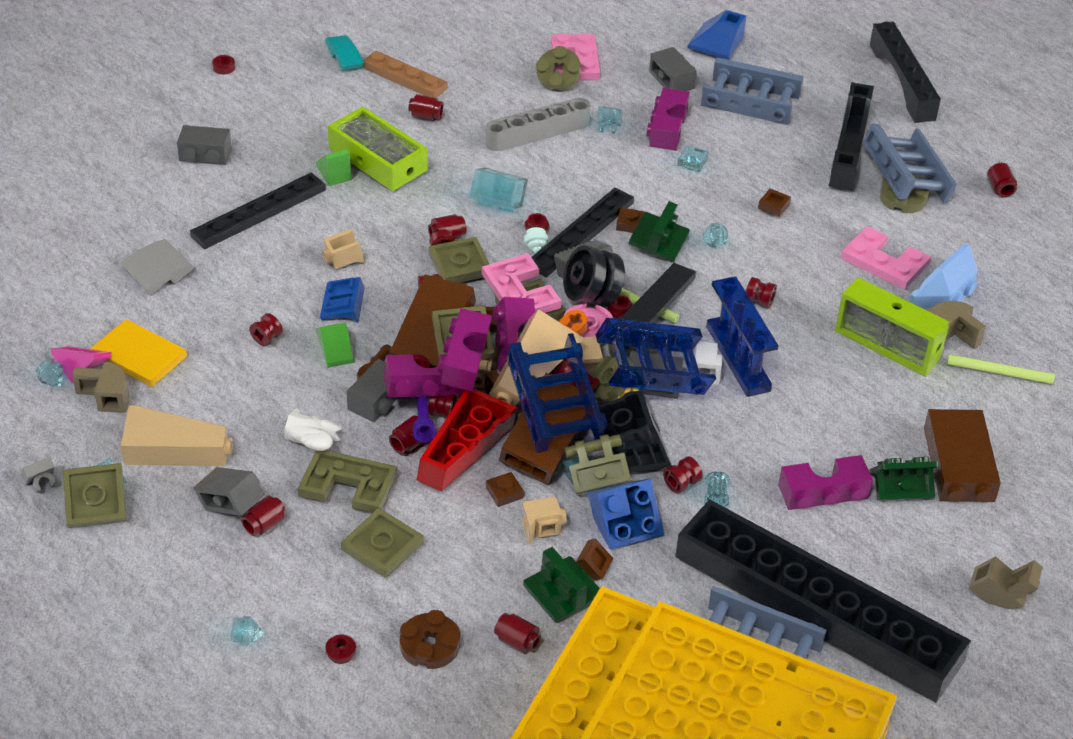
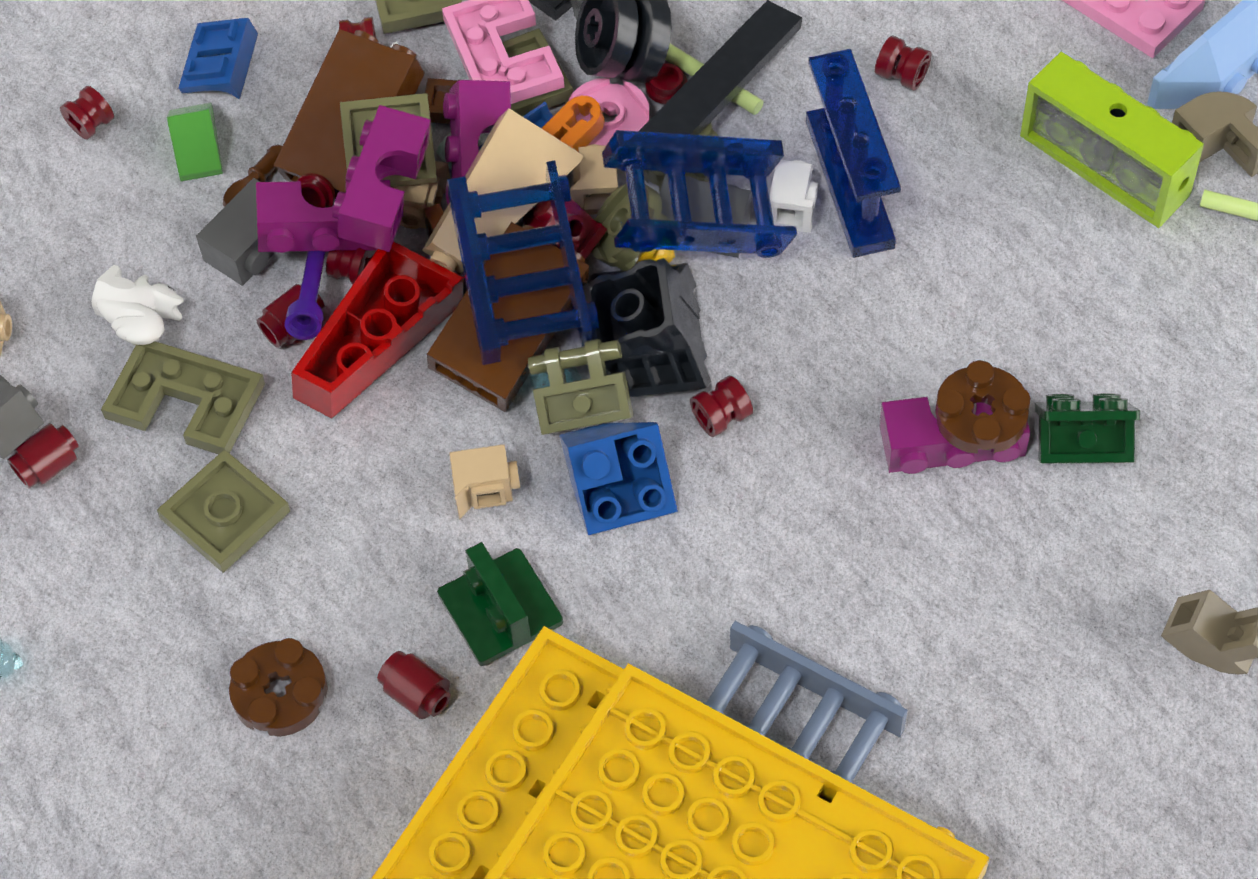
camera: 10 degrees right, 15 degrees up
dark red plate [325,634,356,664] -> none
reddish brown plate [486,472,524,507] -> none
reddish brown plate [576,538,613,581] -> none
black brick [675,499,971,703] -> none
clear light blue bush [704,471,730,507] -> none
reddish brown brick [924,409,1001,502] -> none
none -> reddish brown plate [935,360,1031,454]

